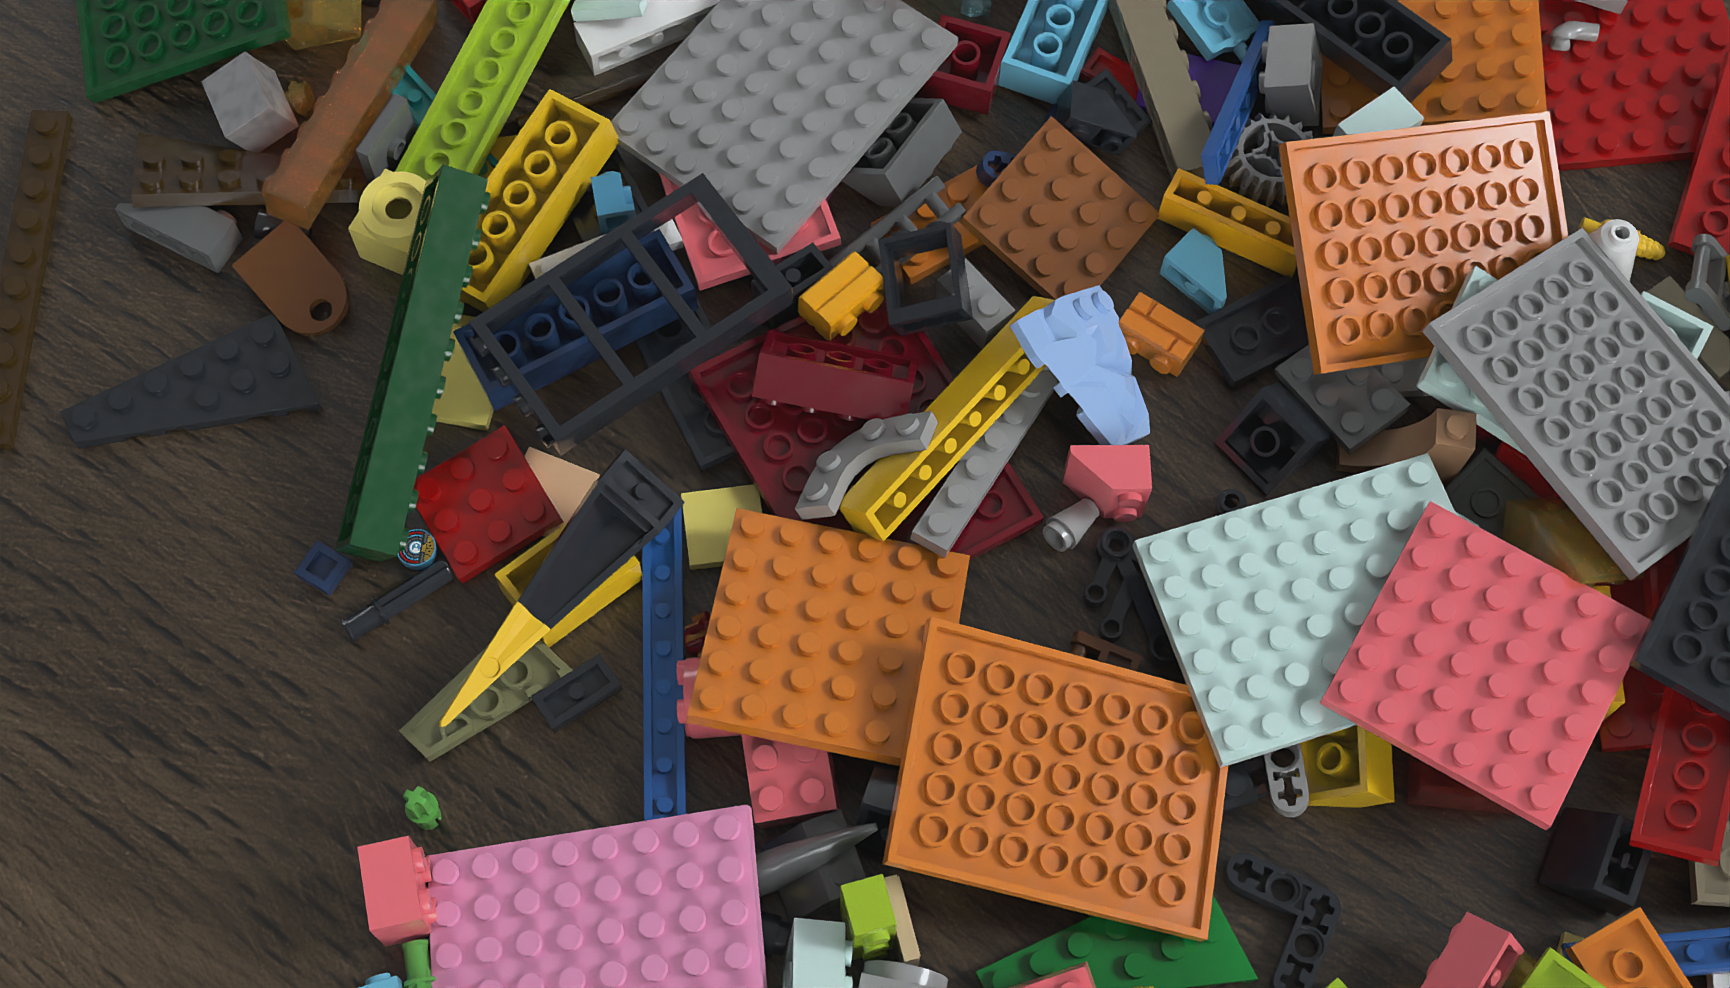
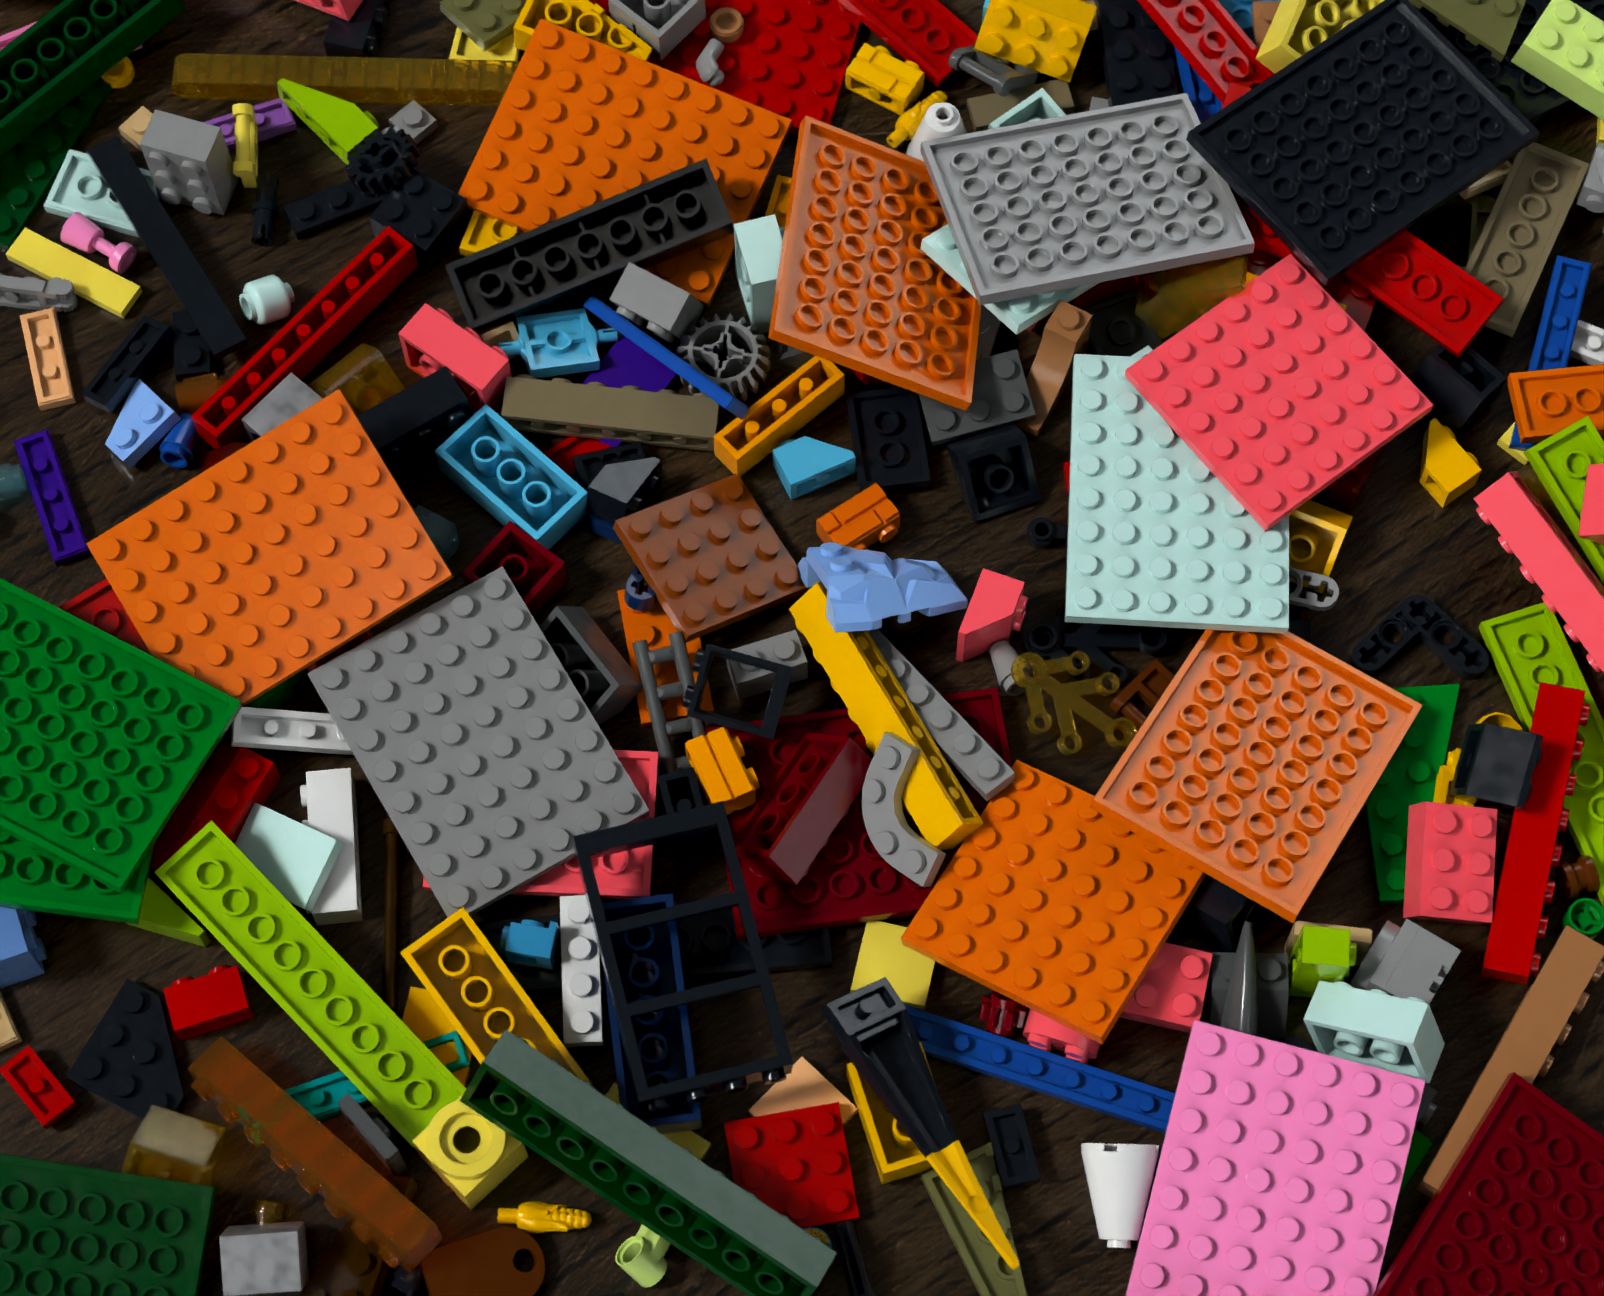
camera: 65 degrees left, 0 degrees up
none -> yellow piece [497,1201,592,1233]
none -> yellowish green piece [615,1225,671,1288]
none -> medium nougat tile [710,7,744,43]
none -> yellow brick [845,43,925,116]
none -> clear yellow plant [1011,651,1138,755]
none -> white cone [1081,1143,1160,1248]
none -> yellow slope [1419,418,1482,508]

